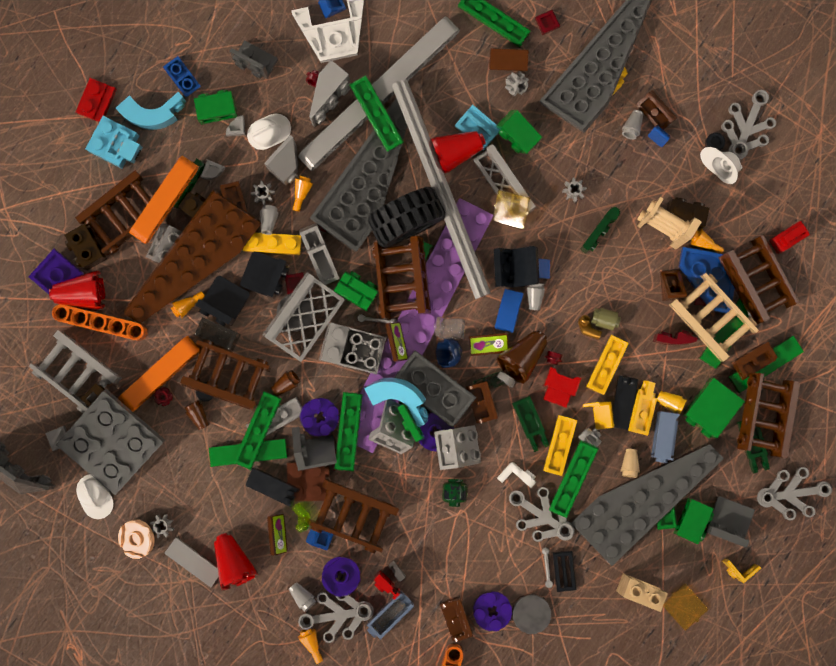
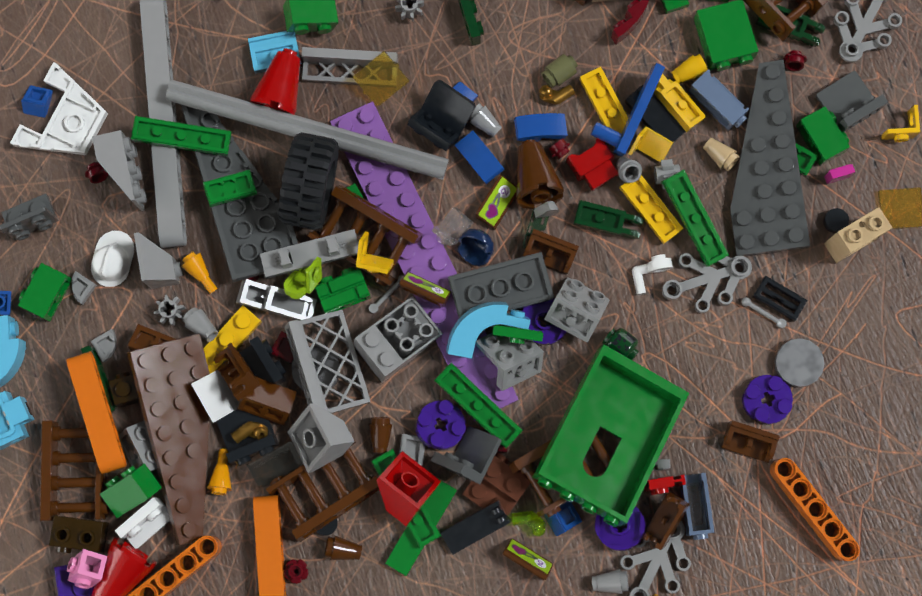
camera: 55 degrees left, 5 degrees down
none -> bright pink brick [67,549,107,589]
none -> green brick [100,463,162,518]
none -> white bracket [115,497,170,549]
none -> white sticker [191,370,239,423]
none -> green plate [203,170,257,207]
none -> reddish brown hinge [214,343,260,401]
none -> pearl gold arm [231,421,268,444]
none -> reddish brown hinge [237,377,297,425]
none -> light grey hinge [260,229,359,278]
none -> lime bracket [284,257,322,299]
none -> light grey slope [288,403,354,473]
none -> yellow bracket [356,231,394,274]
none -> red slope [376,451,441,526]
none -> blue slope [514,113,568,142]
none -> green panel [533,344,689,527]
none -> blue piece [590,63,665,157]
none -> light grey cone [616,157,642,183]
none -> reddish brown hinge [643,492,690,550]
none -> dark red plate [783,50,807,71]
none -> black tile [823,208,849,233]
none -> dark pink tile [824,164,855,184]

